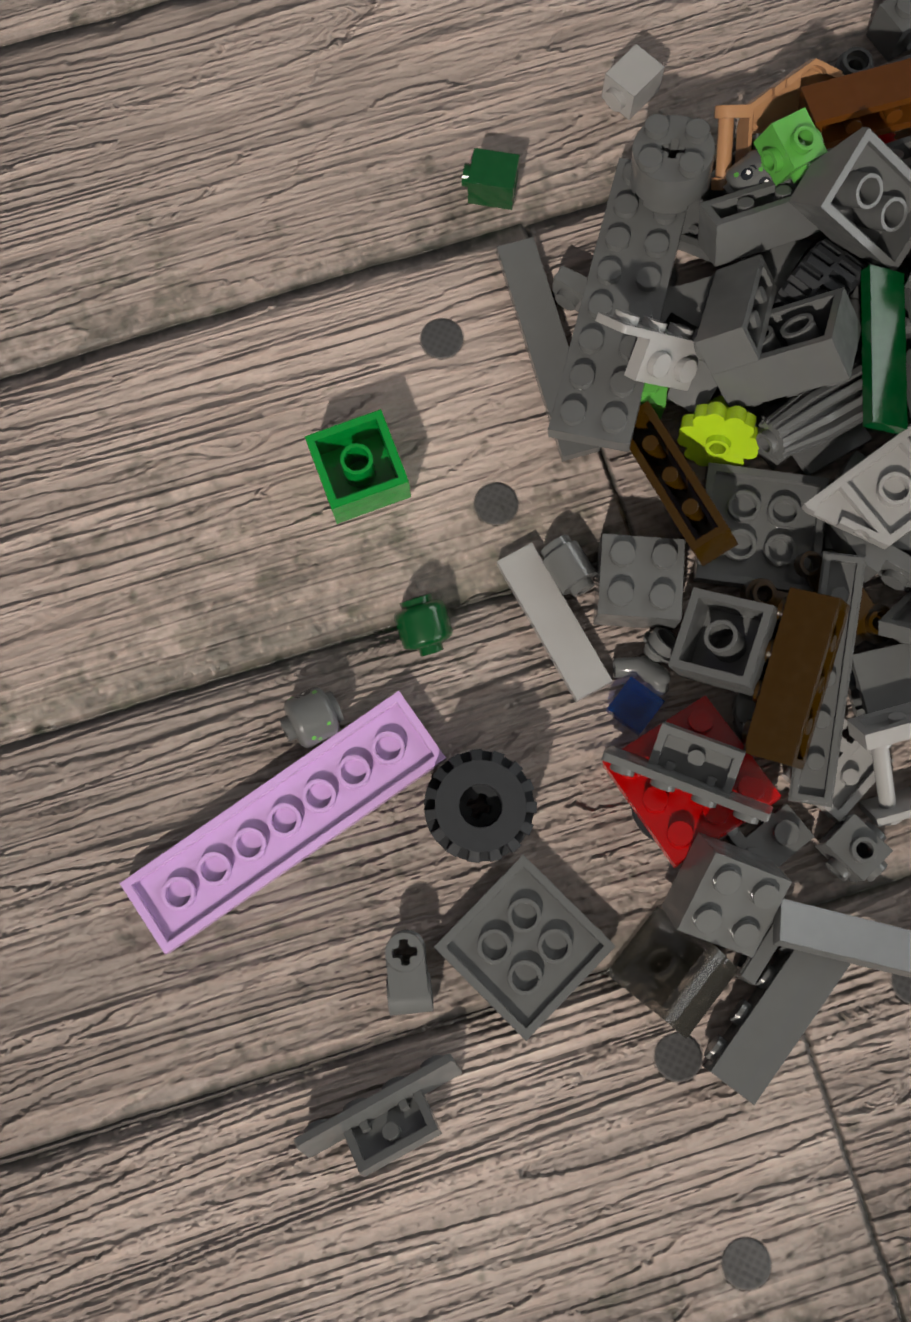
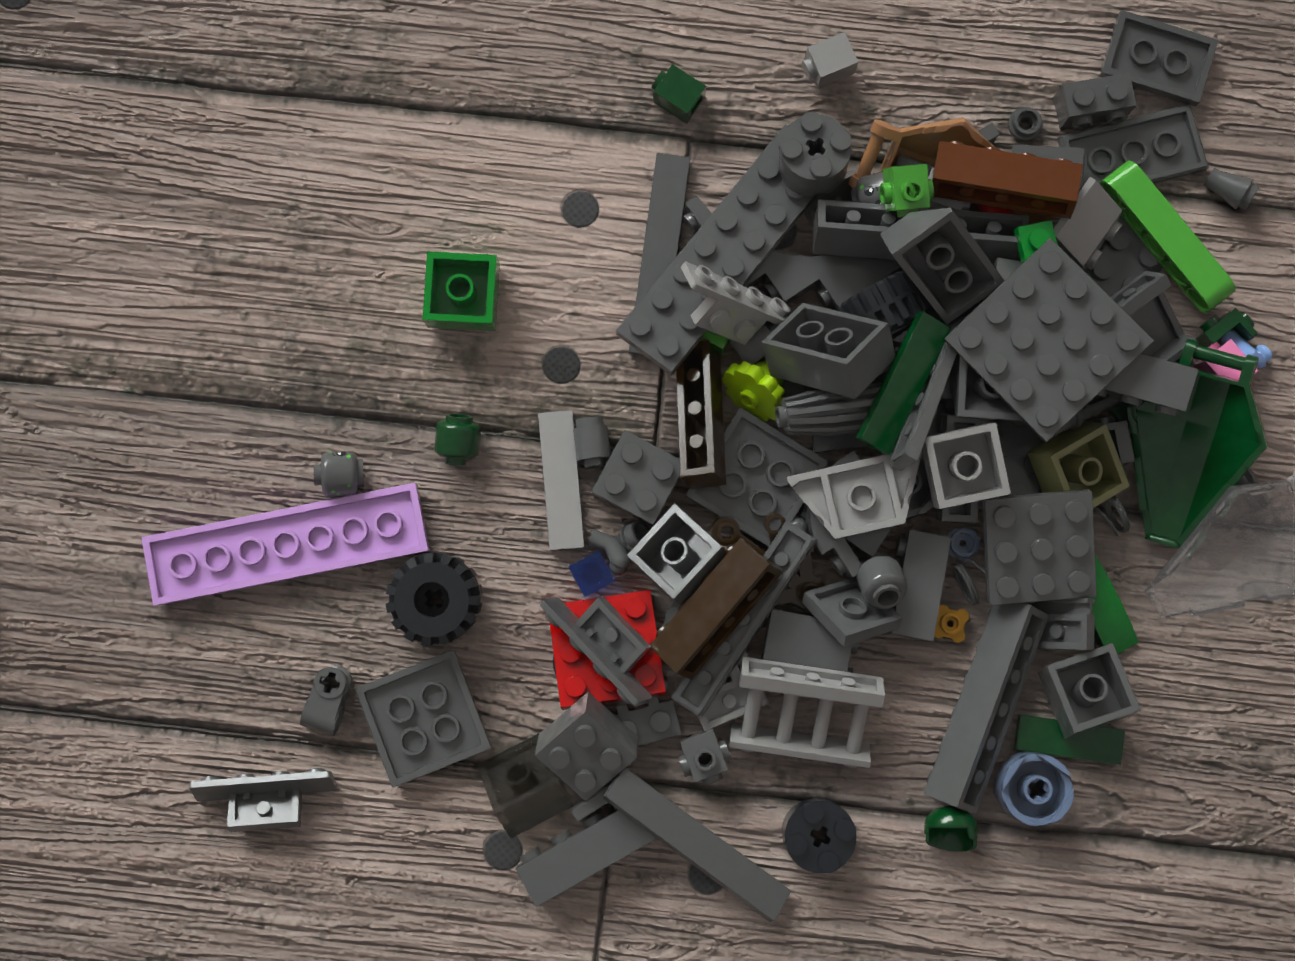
camera: 20 degrees right, 5 degrees up
dark grey brick [694,254,777,375] -> none

